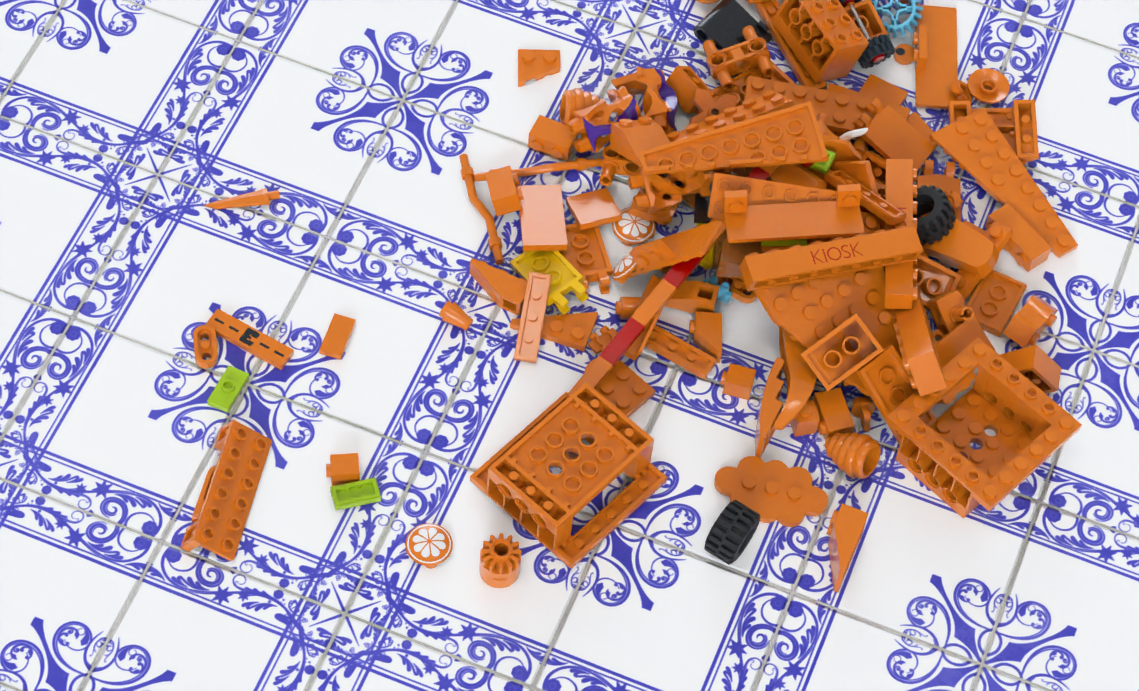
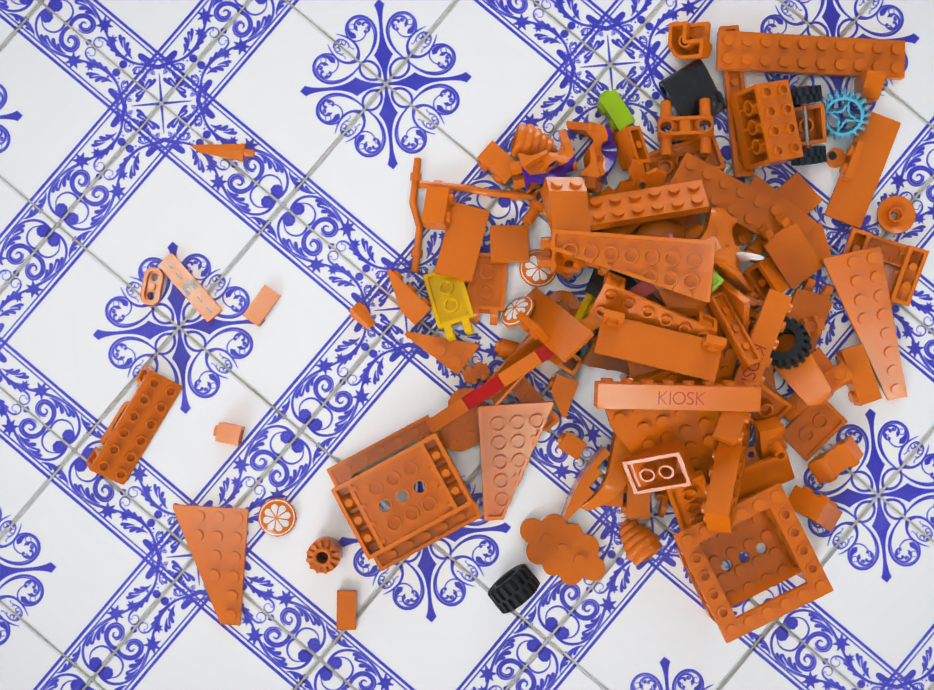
camera: 25 degrees right, 30 degrees up
lime plate [207,365,249,413] -> none
lime plate [330,477,381,511] -> none
tile [514,271,552,364] -> none
orange wing [518,49,561,87] -> none
orange slope [826,503,869,593] -> none
orange tile [950,80,972,103] -> none
none -> orange wing [173,504,249,625]
none -> orange tile [336,590,357,630]
none -> orange wing [477,401,554,521]
none -> lime brick [597,89,636,132]

